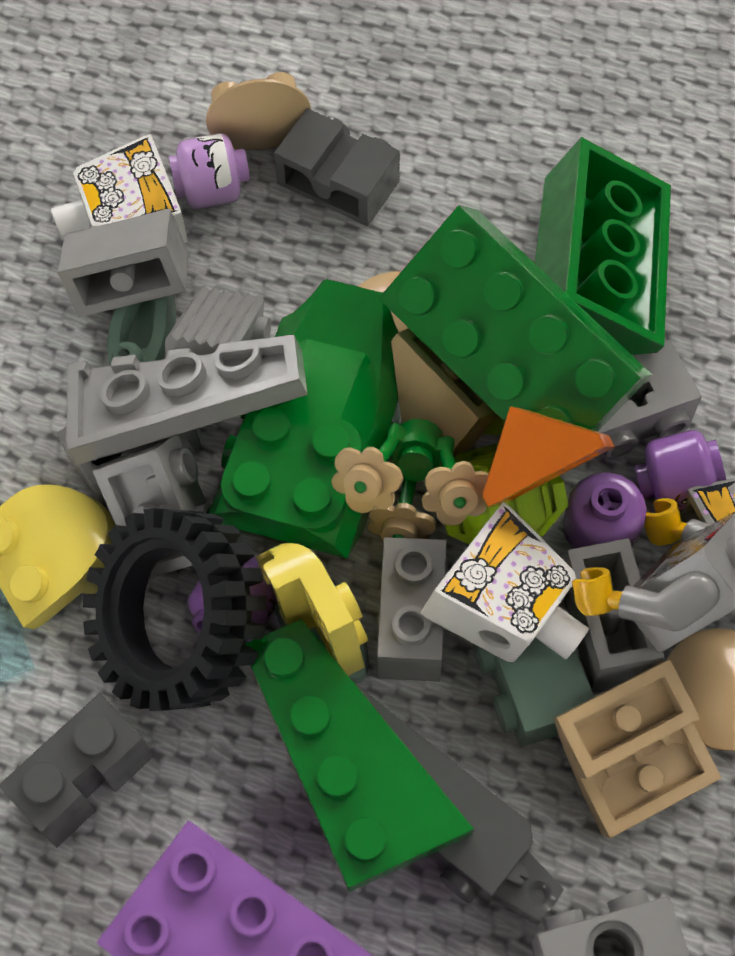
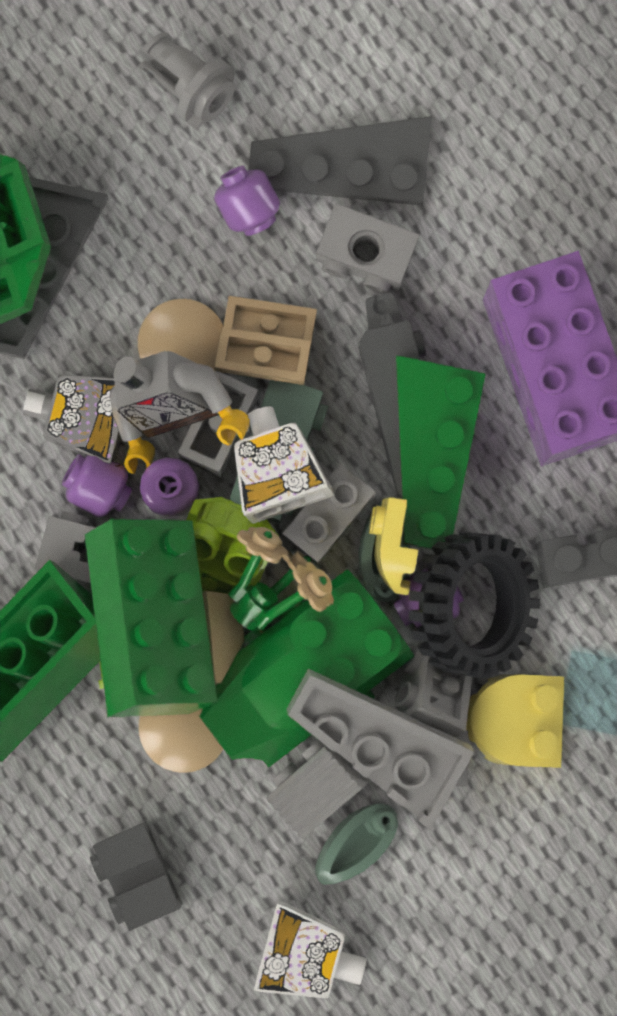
camera: 145 degrees left, 20 degrees up
light grey brick [57,208,189,317] -> none
lavender head [169,133,250,209] -> none
tan dish [206,72,311,150] -> none
orange slope [482,407,615,507] -> none

